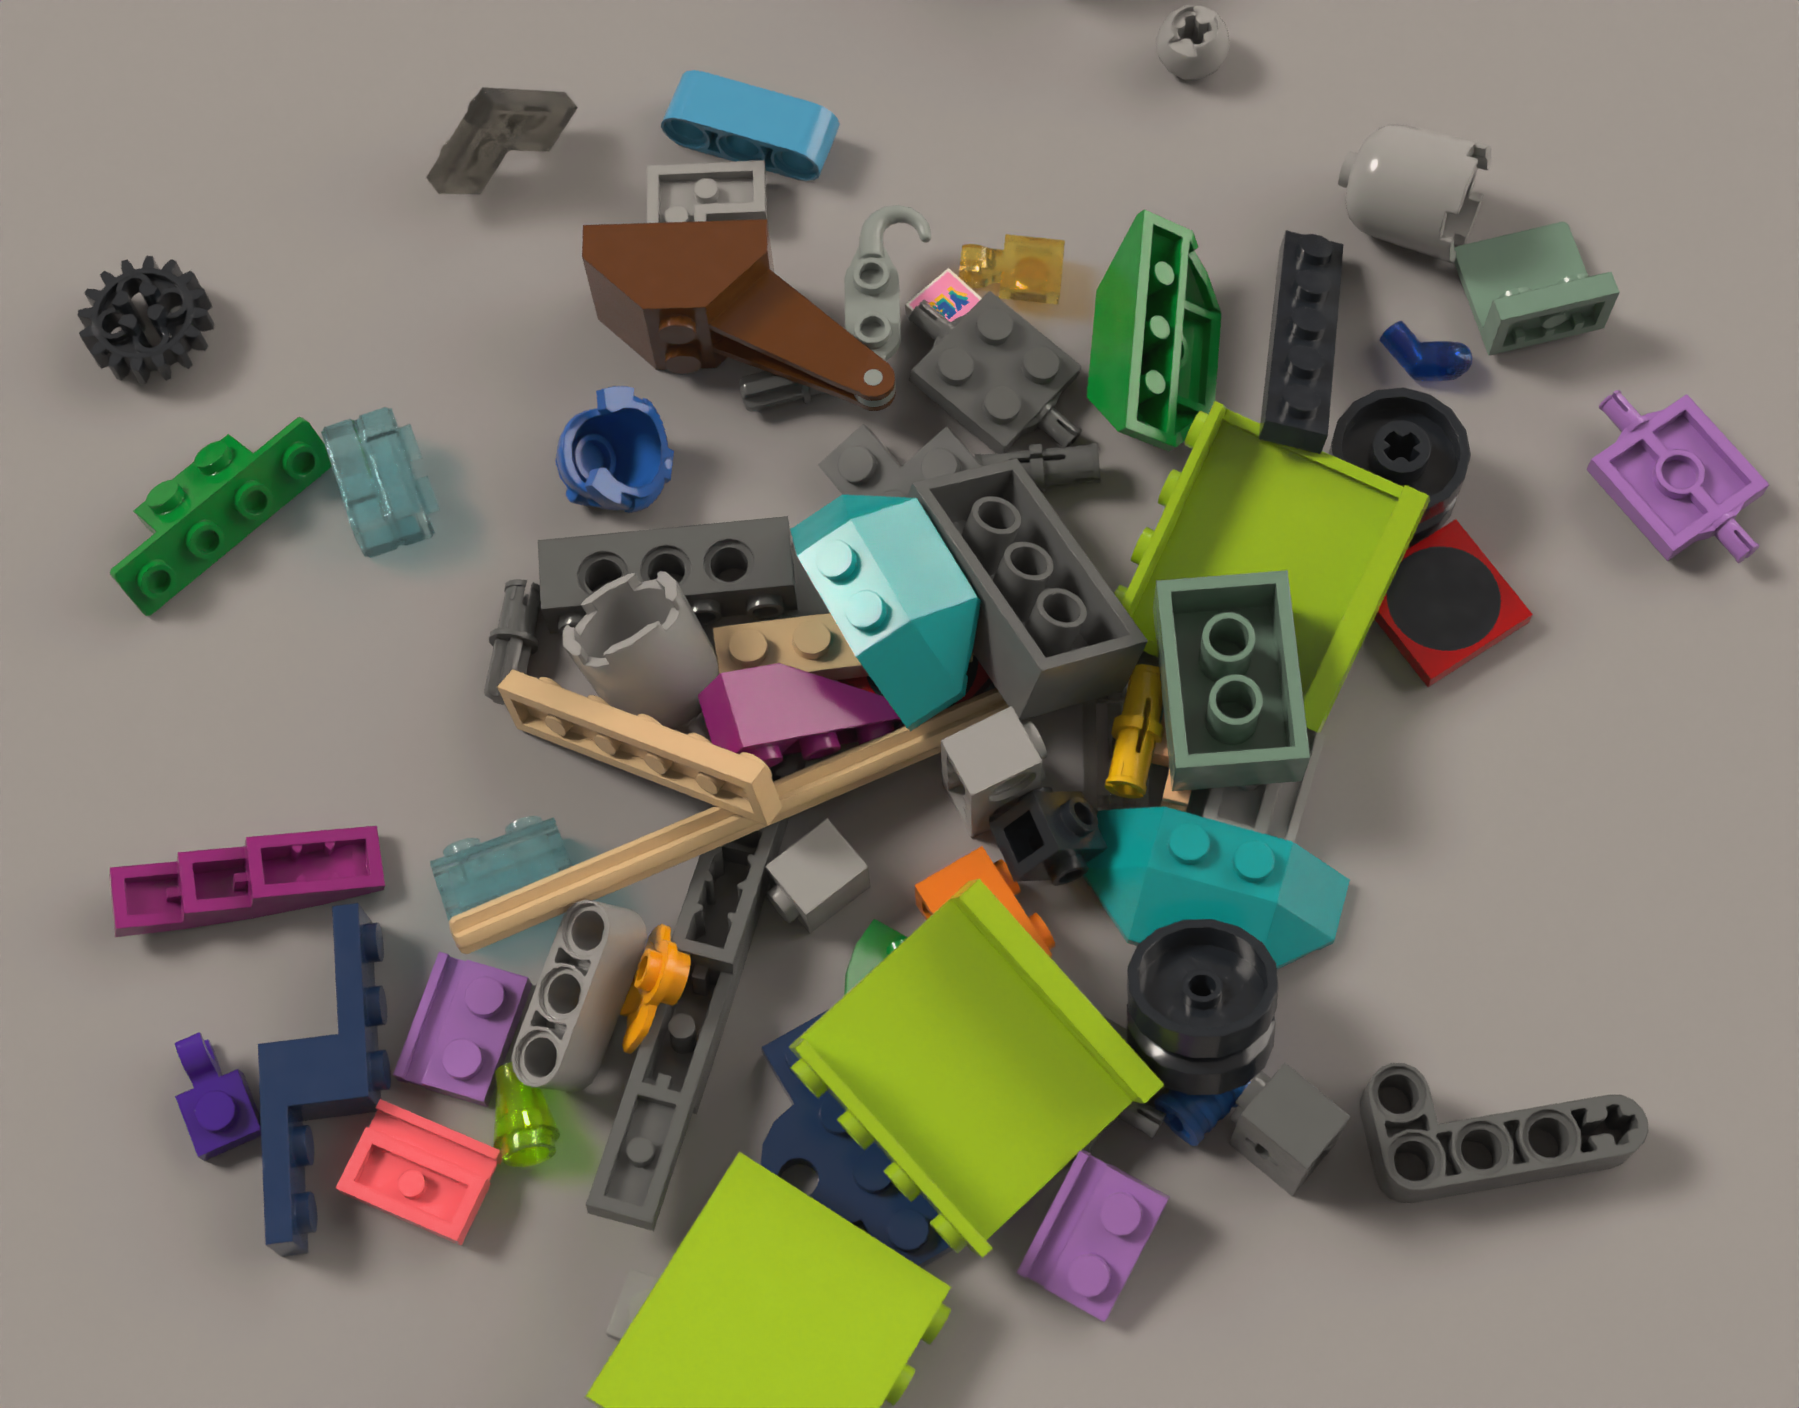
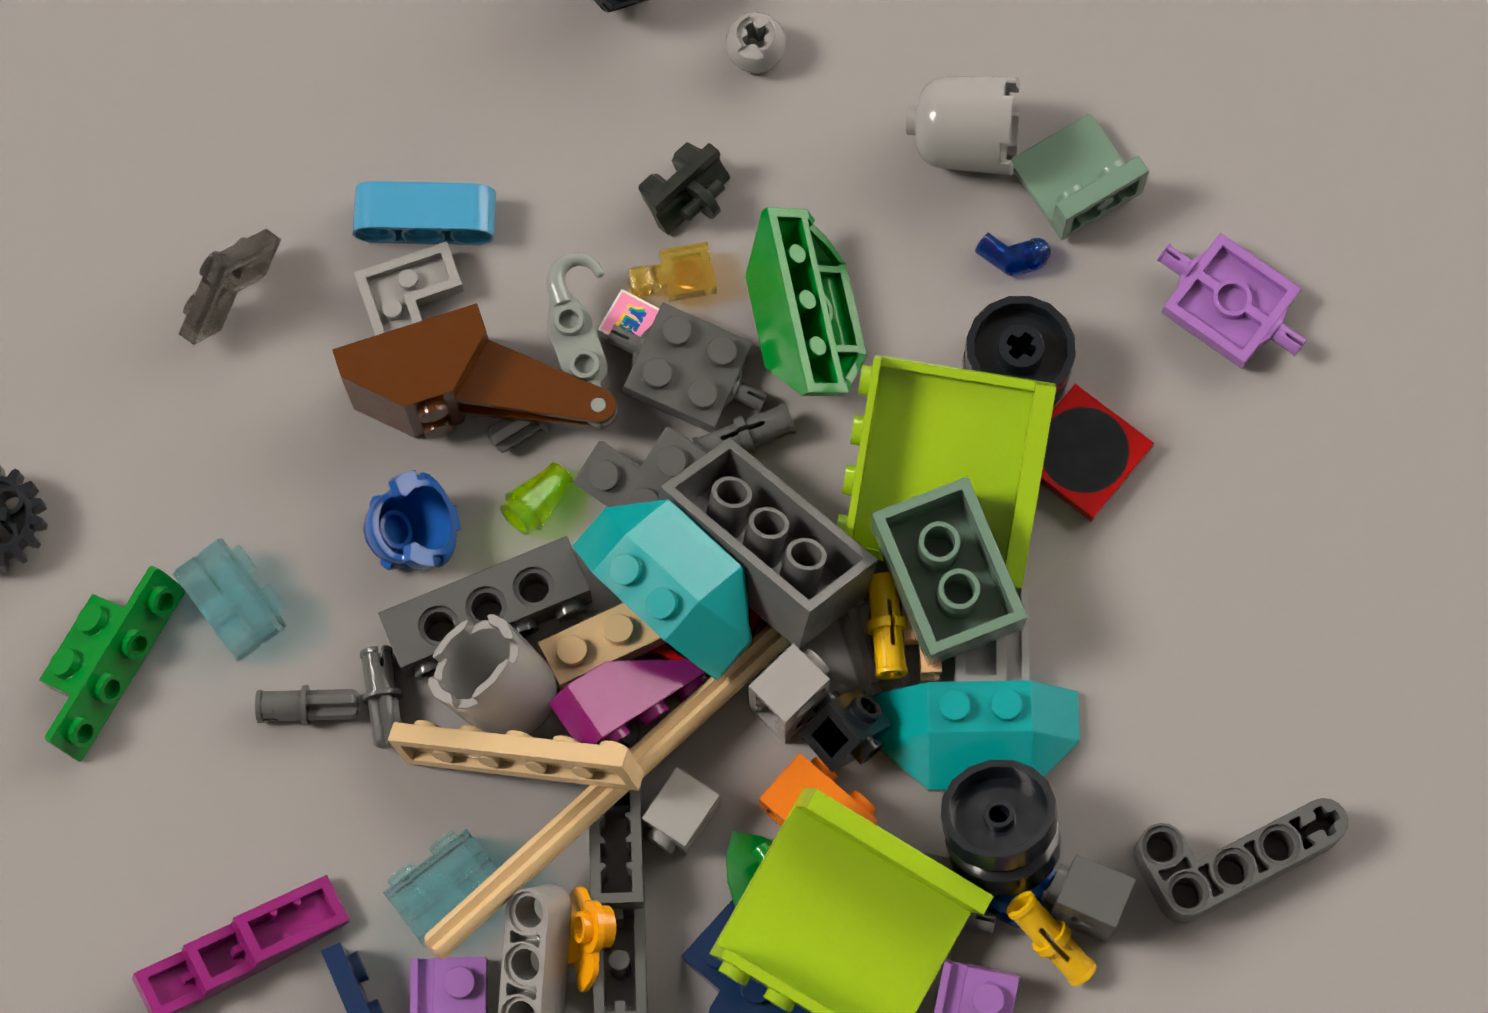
camera: 20 degrees left, 5 degrees up
black plate [1259,230,1344,454] -> none
none -> dark grey axle [255,685,359,726]
none -> clear neon green cone [500,462,573,535]
none -> pearl dark grey hips [638,142,730,235]
none -> yellow pin [1006,891,1097,986]

